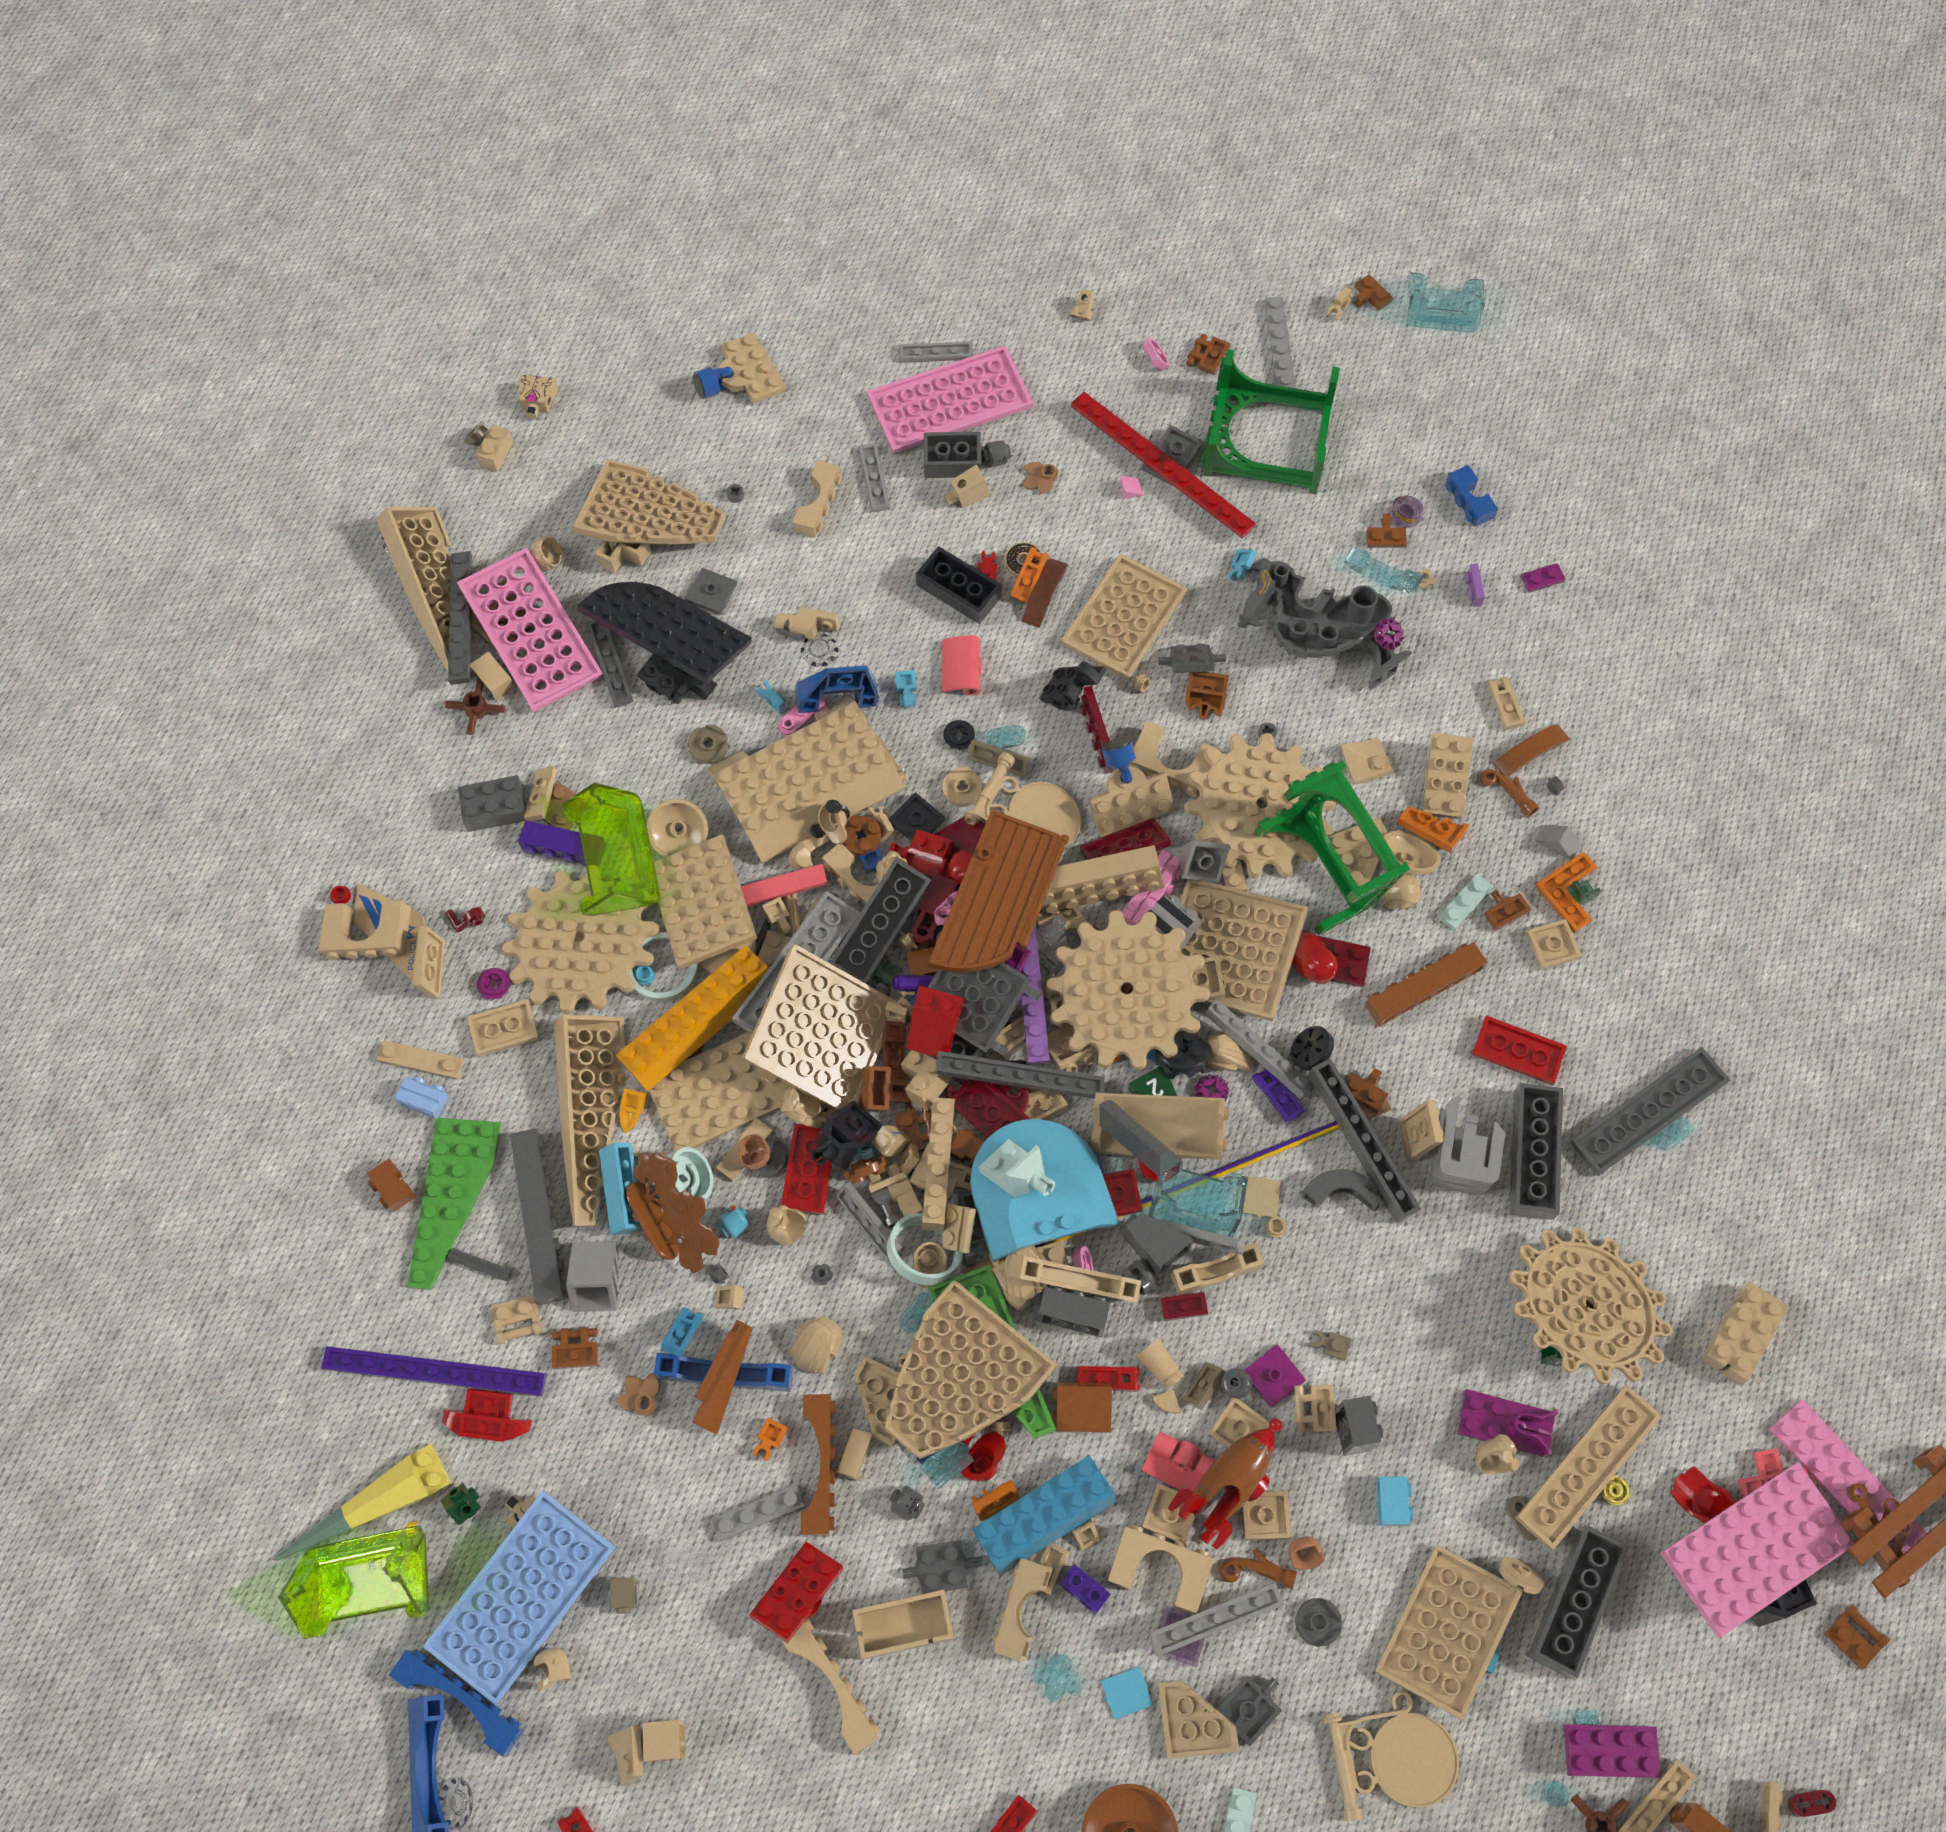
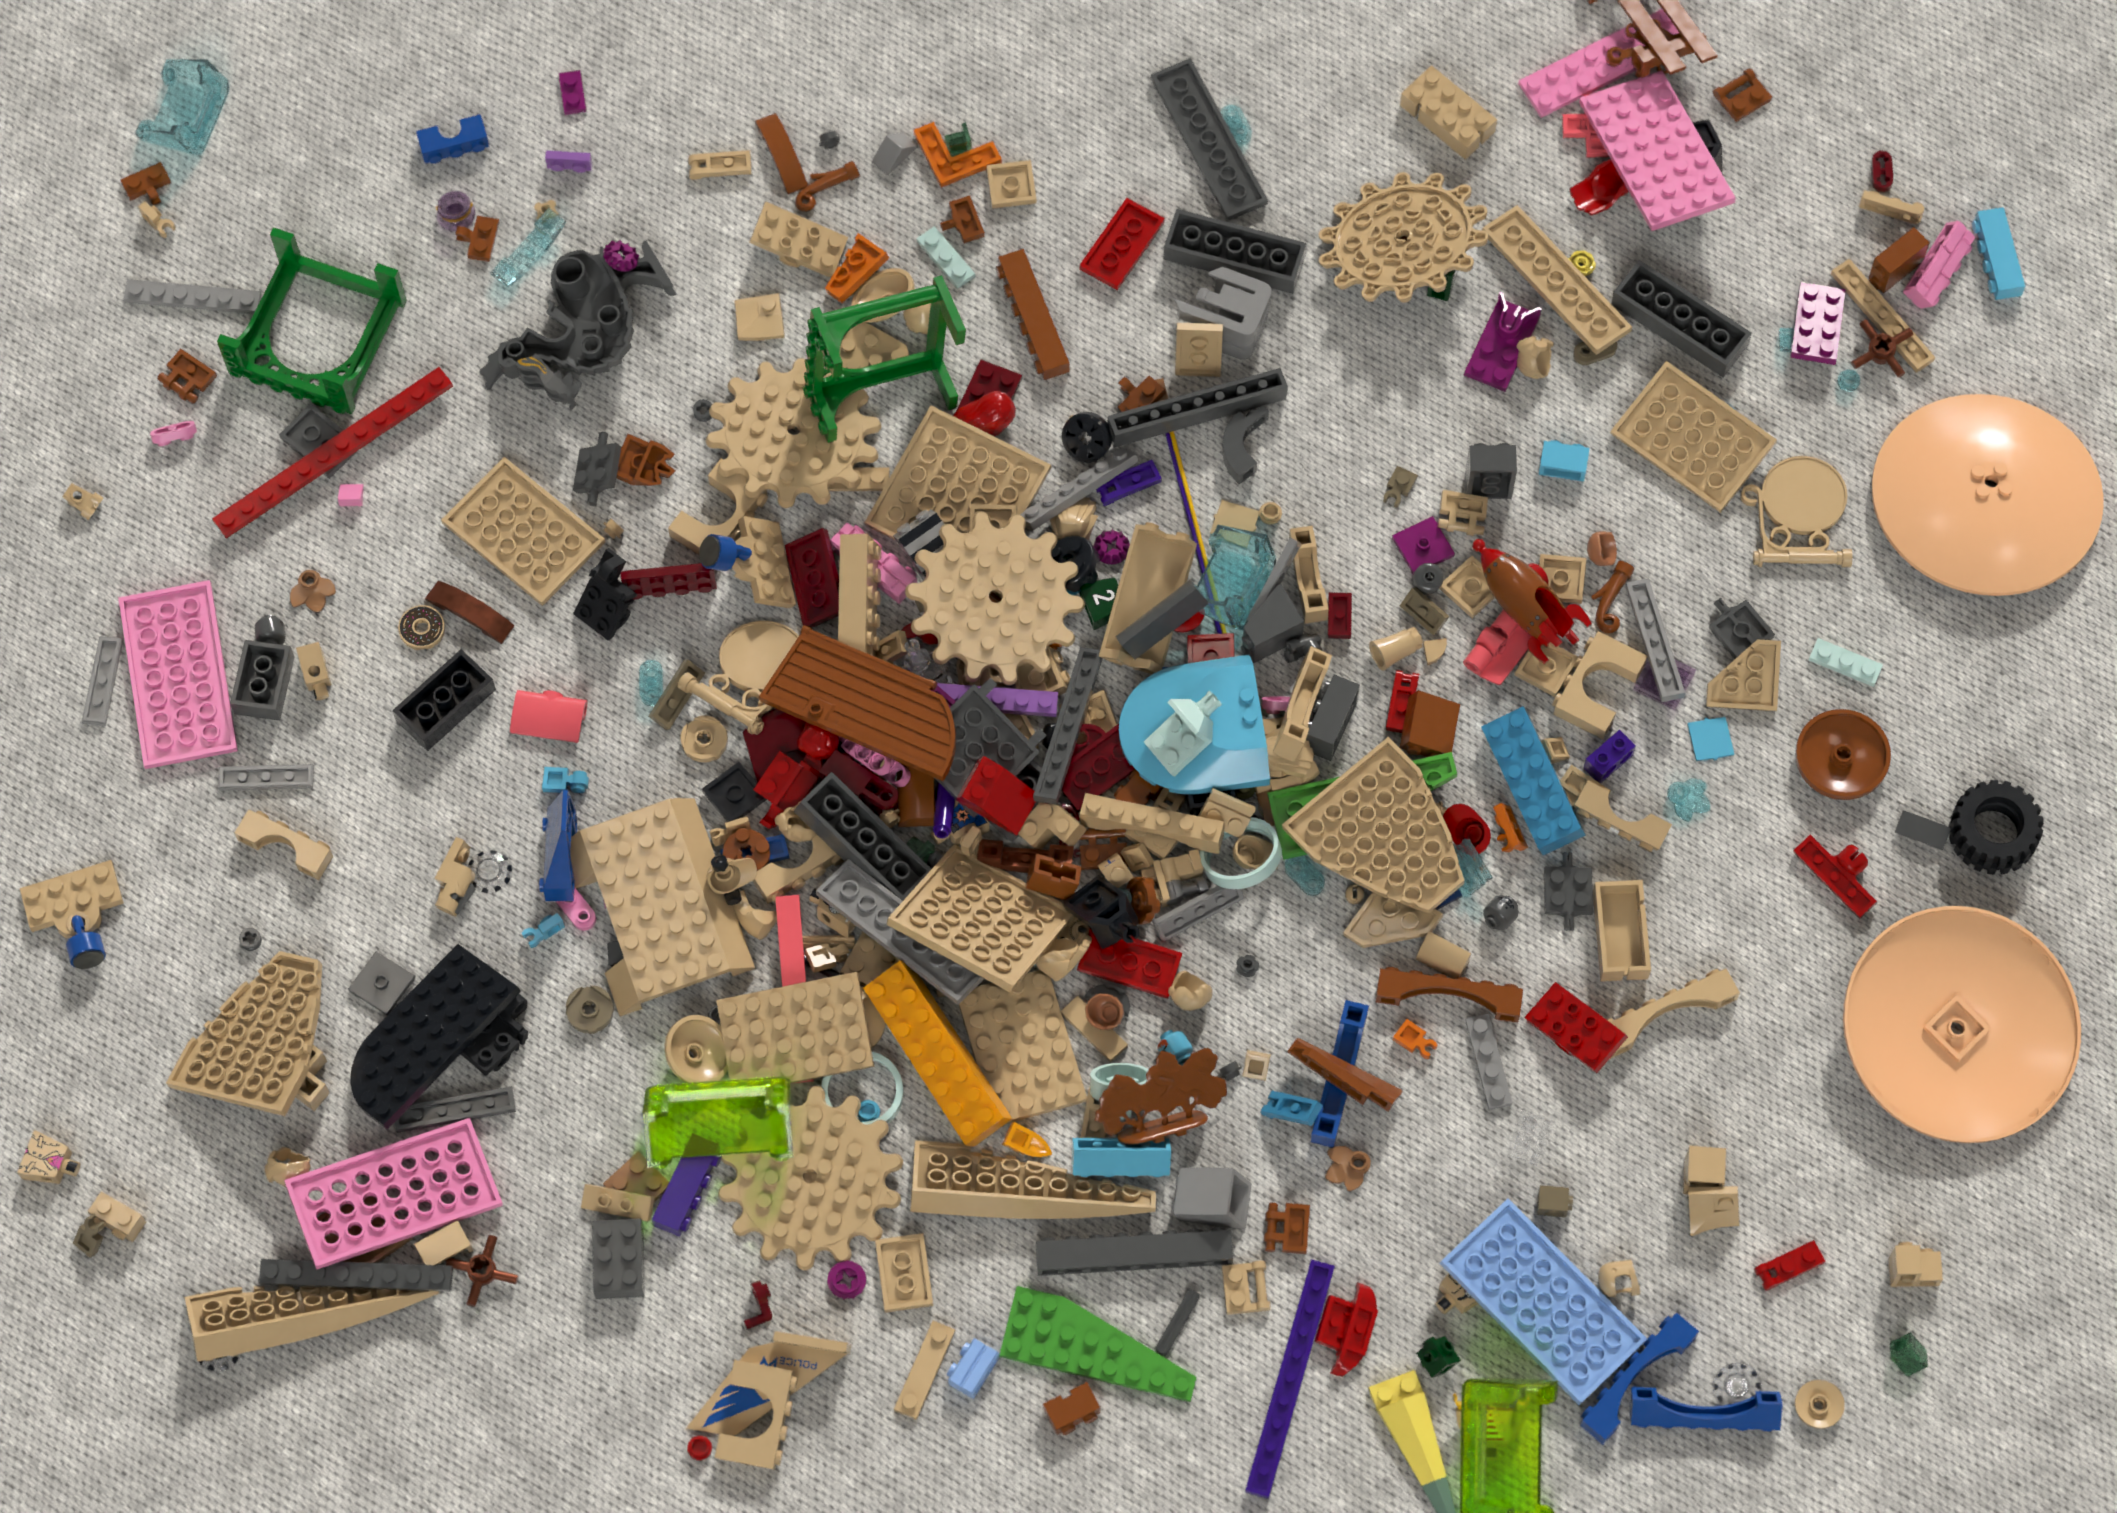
camera: 80 degrees left, 0 degrees up
tan hair [789,1316,842,1374] -> none
black gear [943,720,975,751] -> none
red plate [977,551,997,581] -> none
orange plate [1010,547,1049,604] -> none
light grey slope [1179,840,1231,882] -> none
medium azure plate [1229,549,1257,581] -> none
dark grey tile [1295,1598,1342,1647] -> none
tan plate [1499,1557,1545,1594] -> none

